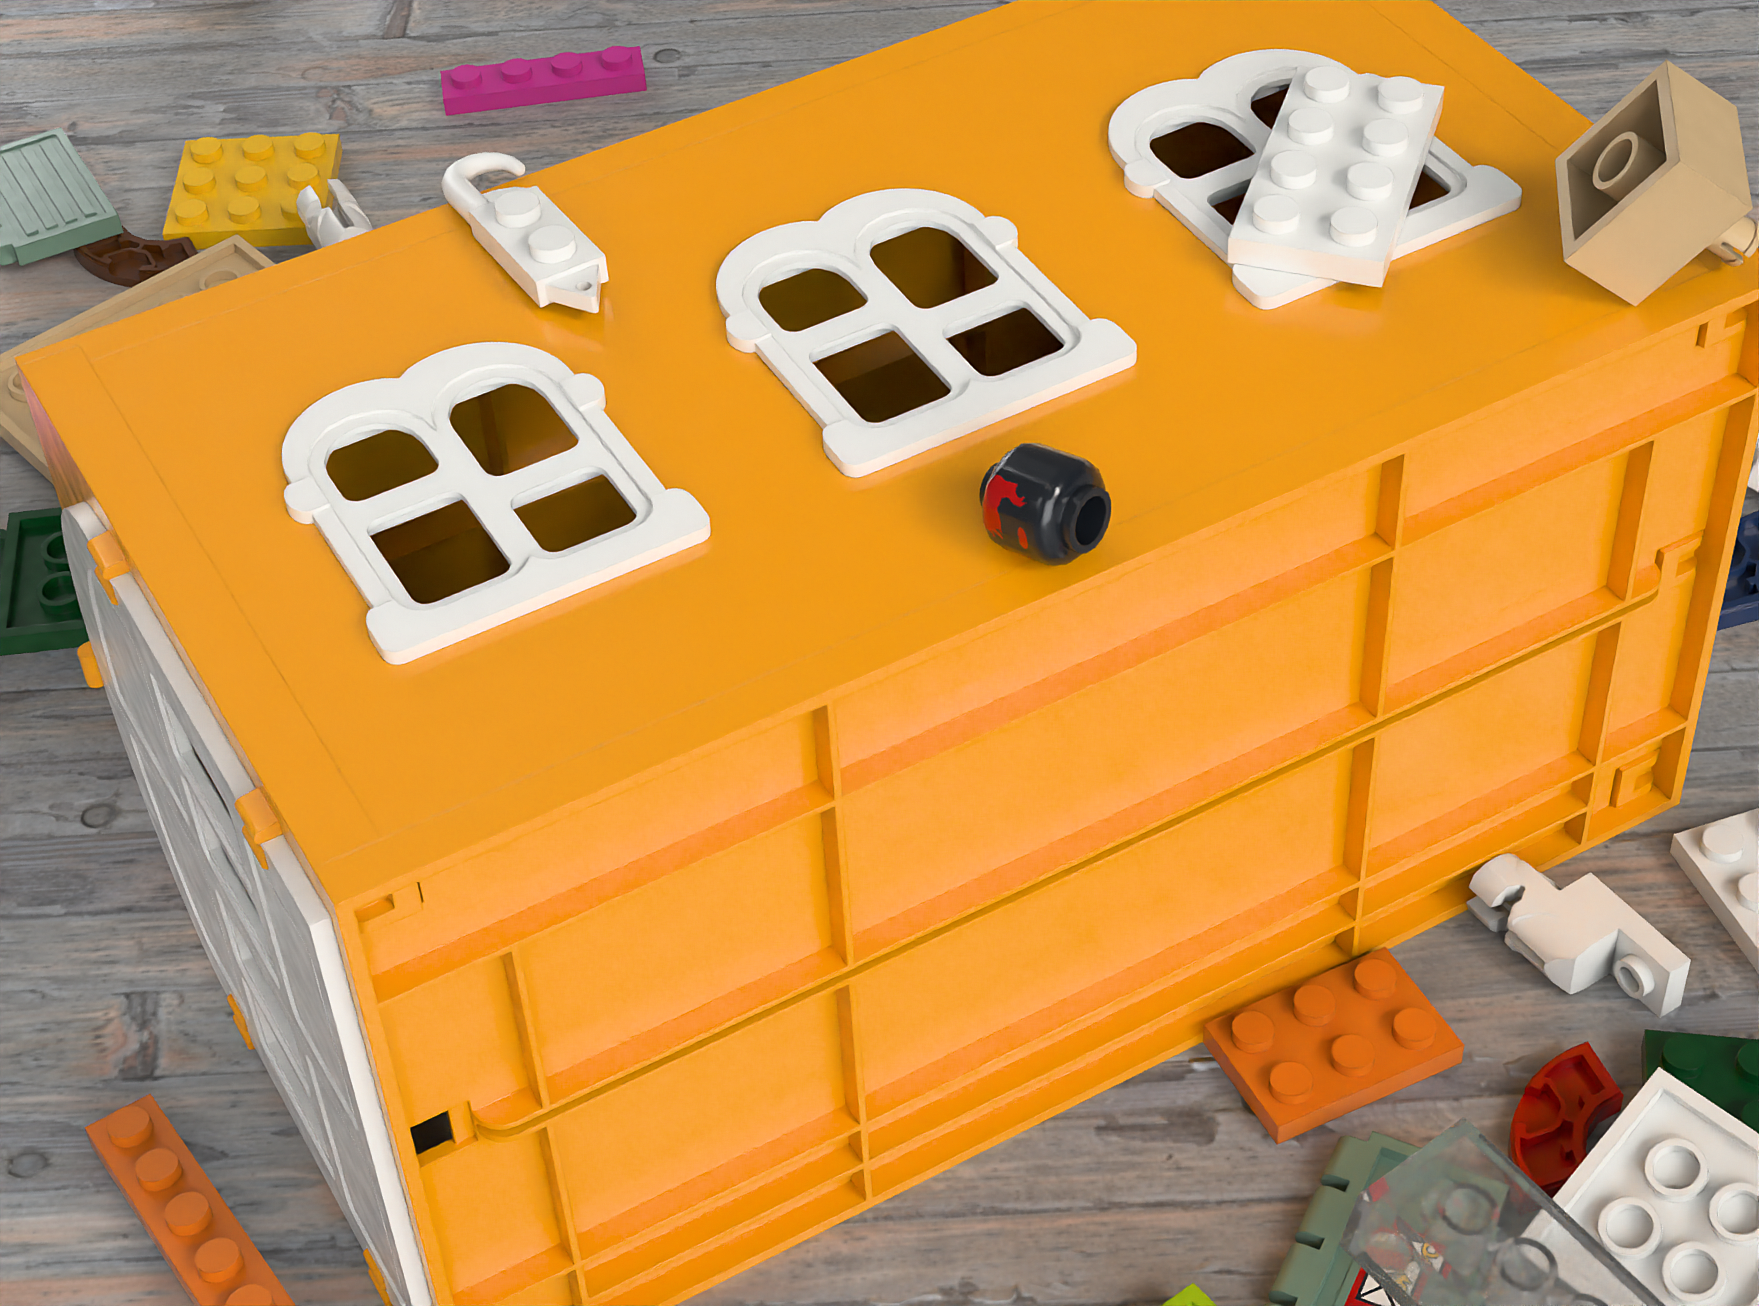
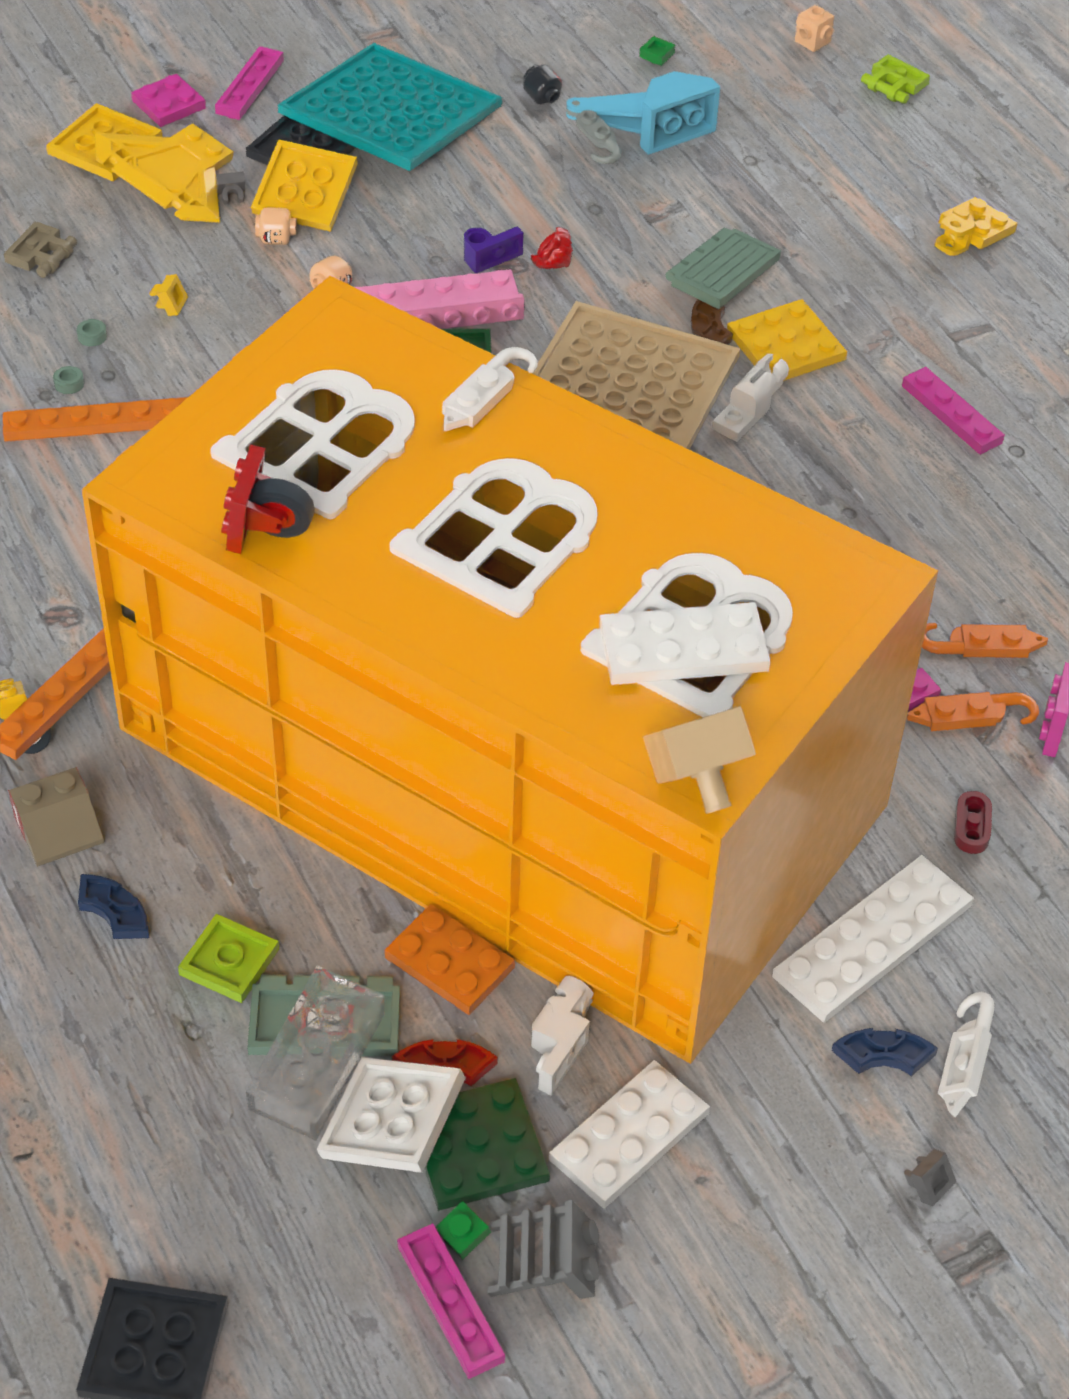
camera: 60 degrees right, 5 degrees up
black head [979,443,1111,566] -> none
none -> plate [221,445,314,554]

